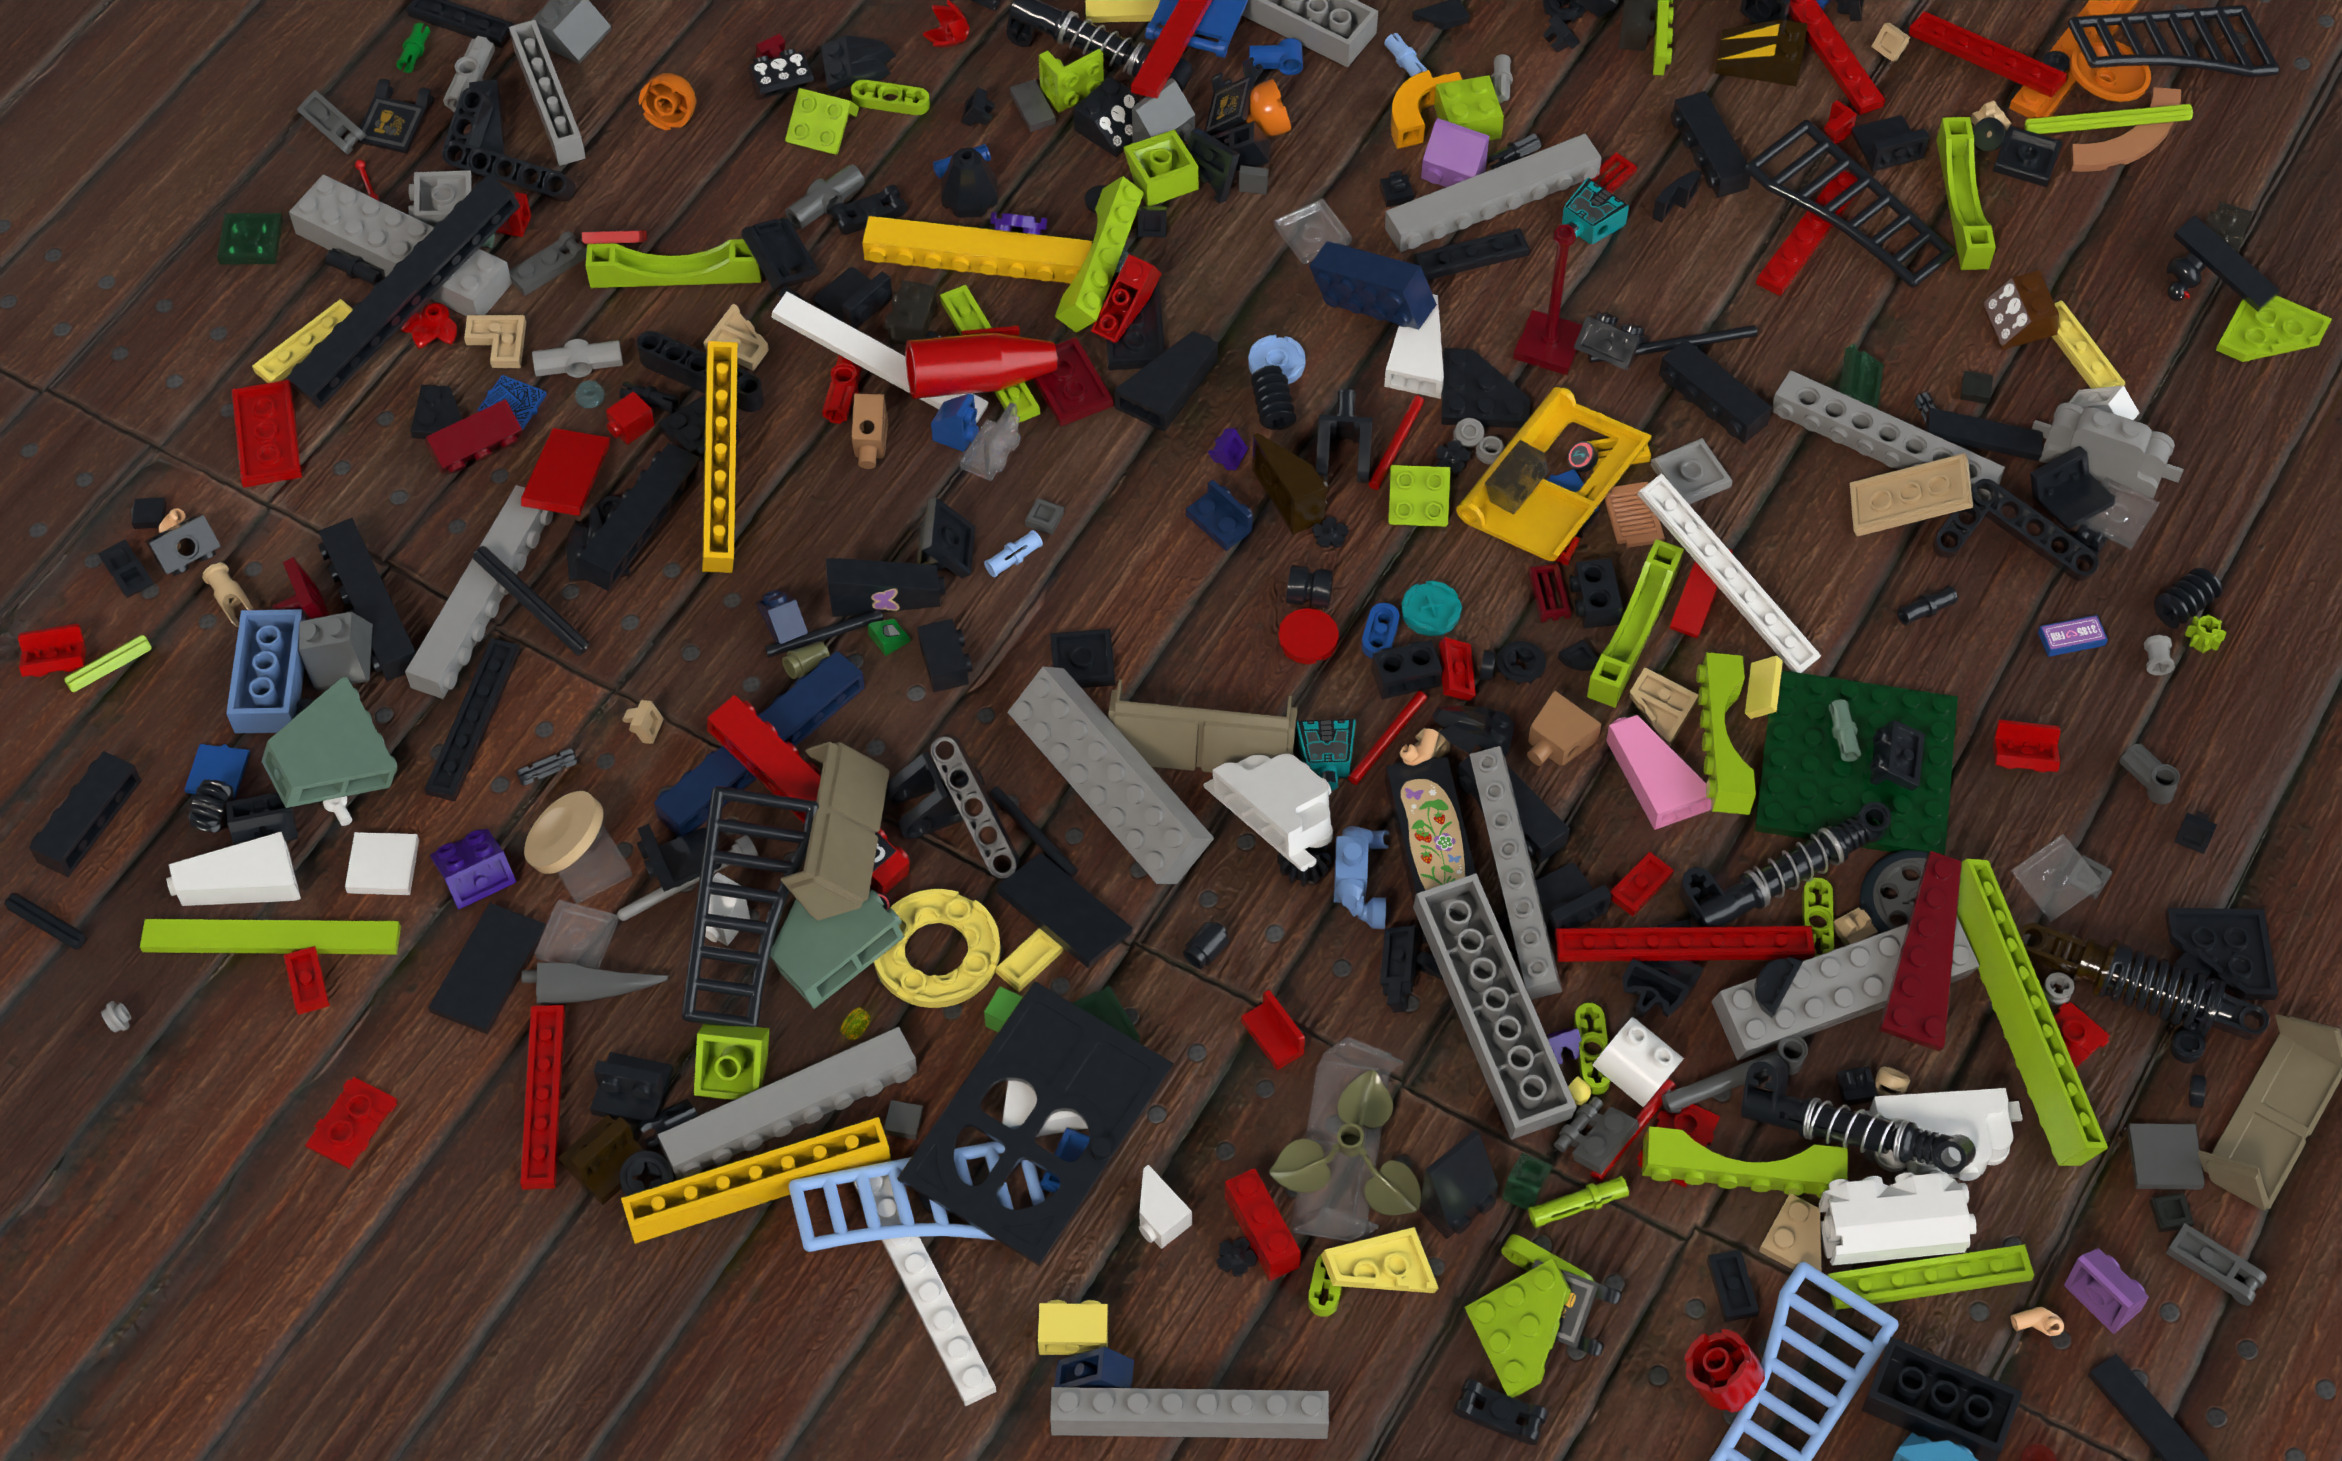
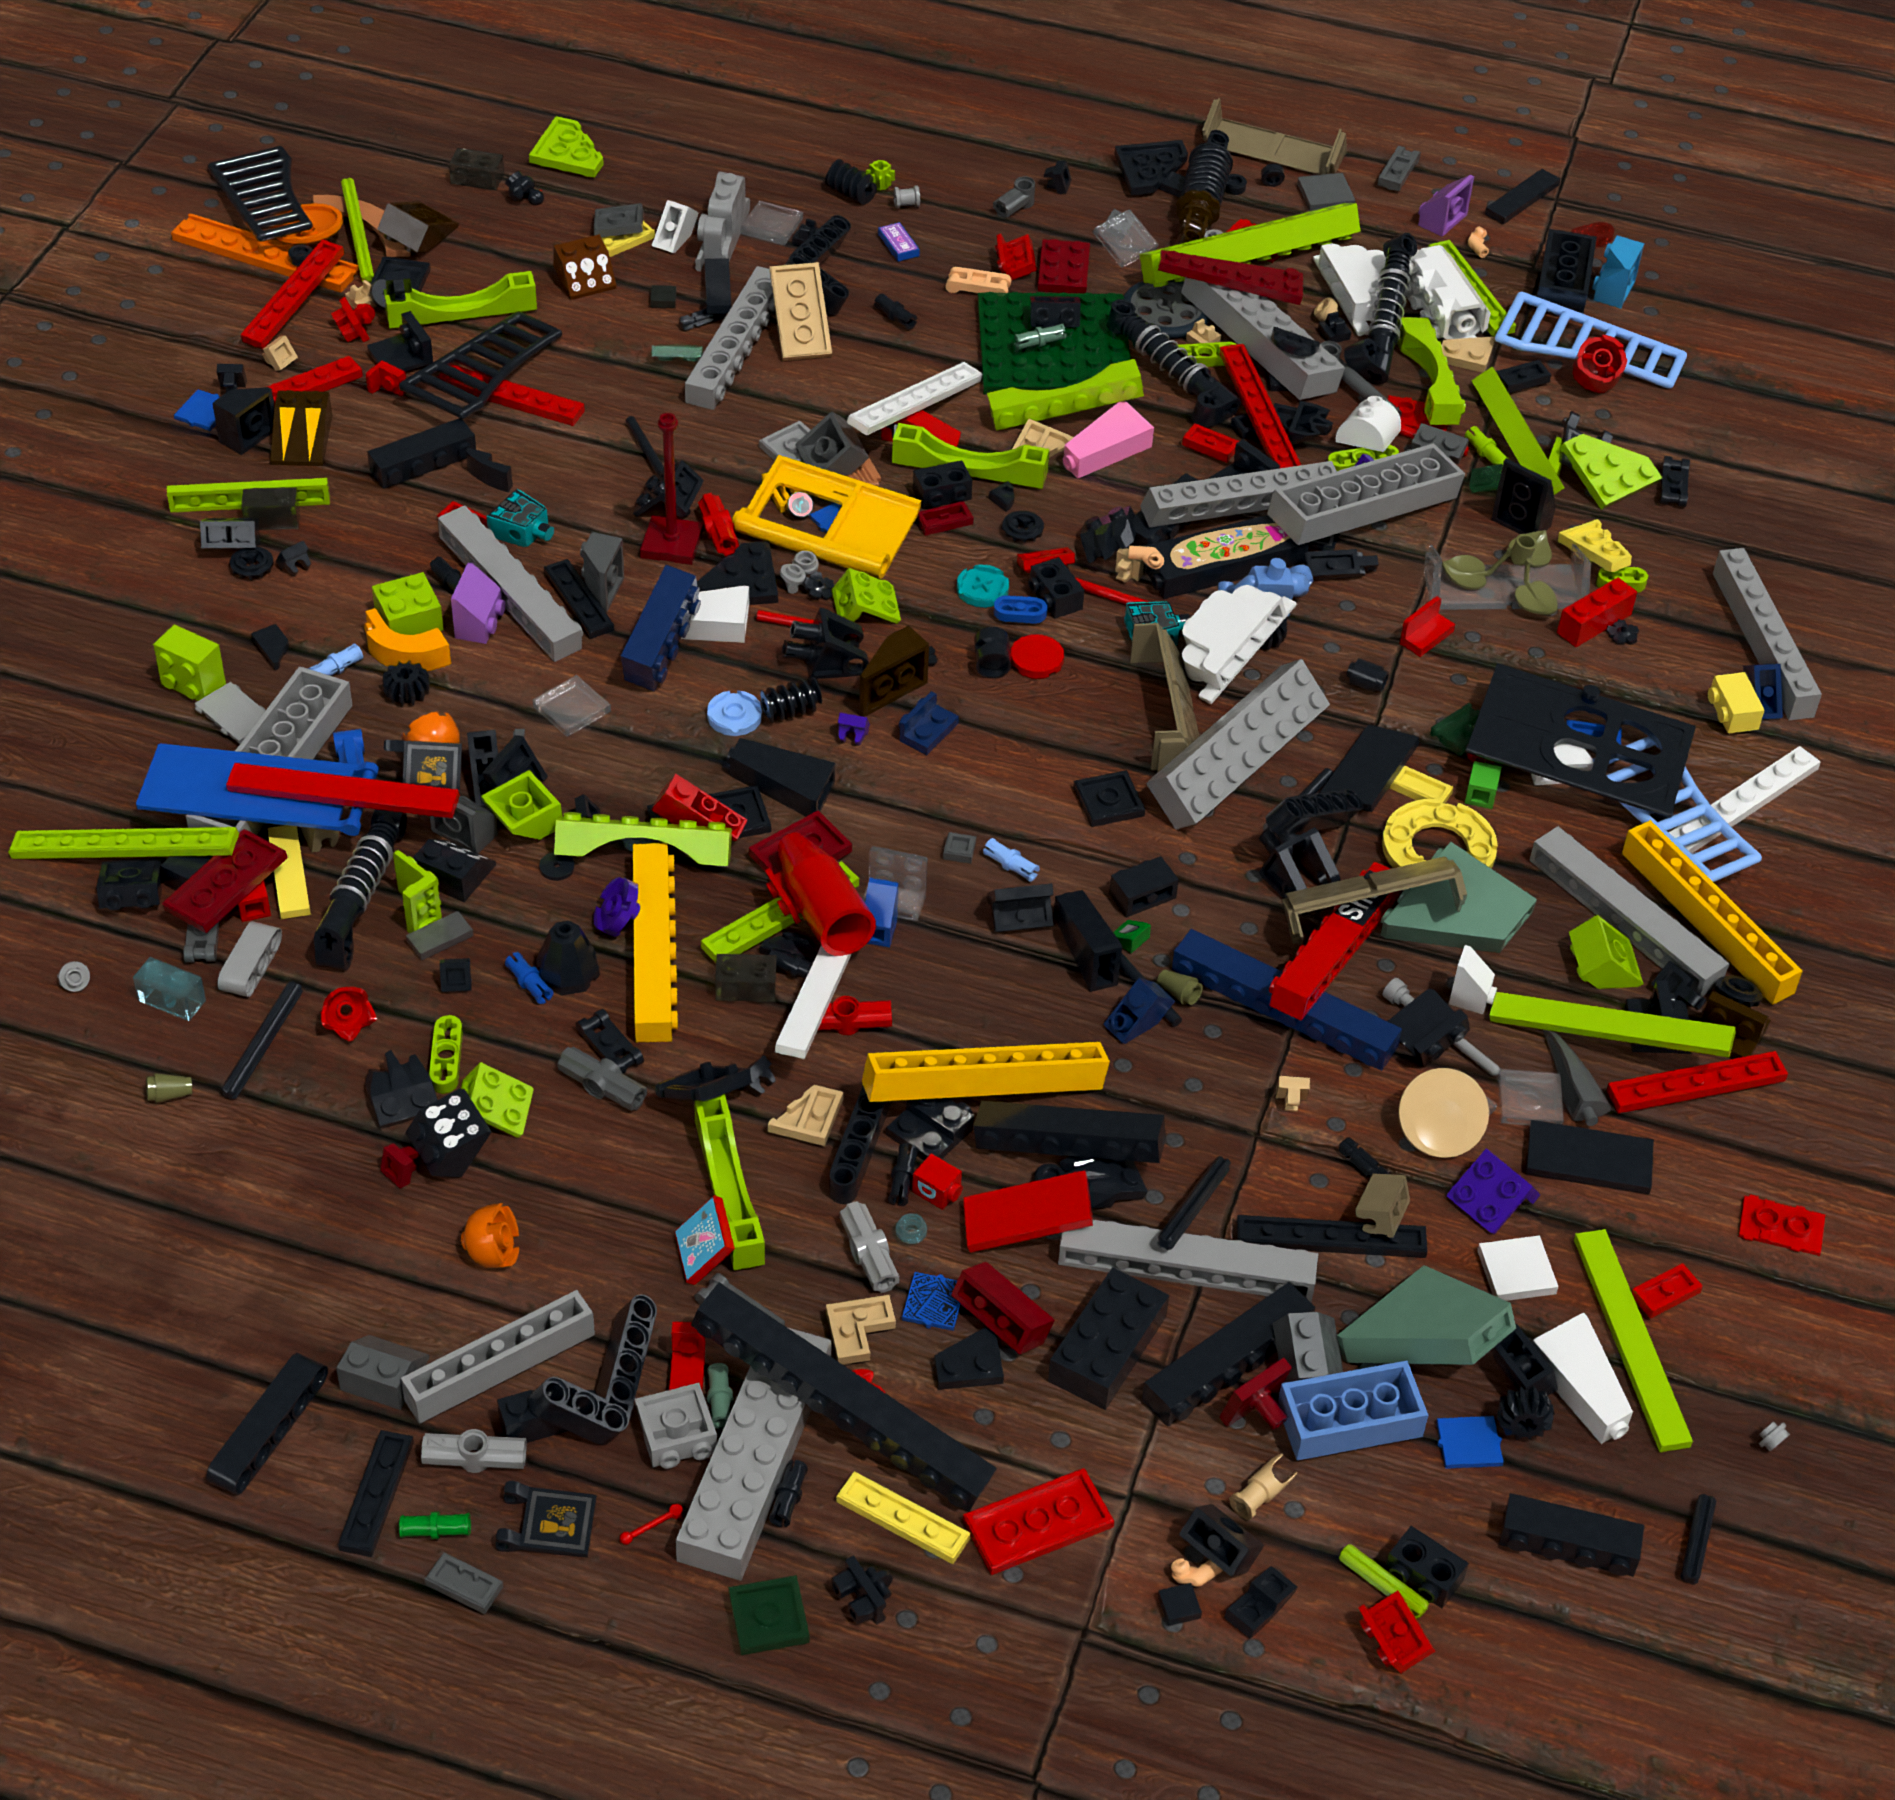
camera: 105 degrees left, 10 degrees down
dark grey plate [296,90,367,155] -> none
black bar [681,786,819,1027] -> none
black bracket [814,267,893,329] -> none
clear neon green tile [840,1007,871,1040] -> none
medium nougat torso [852,394,888,469] -> none
dark grey tile [883,1100,924,1140] -> none
white slope [1139,1165,1192,1249] -> none
black tile [1379,170,1414,207] -> none
black tile [1480,649,1496,681] -> none
clear smoke brick [1485,440,1549,515] -> none
light grey axle [1491,54,1513,103] -> none
medium nougat torso [1527,691,1601,766] -> none
black brick [1659,339,1772,444] -> none
light yellow tile [1745,655,1783,719] -> none
black bracket [2030,446,2115,529] -> none
pearl dark grey tile [2149,1193,2194,1233] -> none
black tile [2173,215,2280,312] -> none
none -> red hips [331,297,375,343]
none -> dark brown slope [377,201,459,254]
none -> black gear [382,660,430,706]
none -> black tile [384,270,412,302]
none -> dark grey plate [425,1553,503,1614]
none -> dark grey slope [580,532,625,613]
none -> dark grey tile [594,203,644,238]
none -> red piece [698,493,739,556]
none -> dark grey slope [795,411,869,476]
none -> black hips [831,1555,893,1625]
none -> light nougat plate [945,267,1012,294]
none -> dark red plate [1038,239,1090,293]
none -> black brick [1048,1267,1169,1410]
none -> dark tan hinge [1355,1174,1410,1238]
none -> black brick [1385,1526,1469,1609]
none -> lime tile [1471,367,1565,495]
none -> lime tile [1489,992,1736,1057]

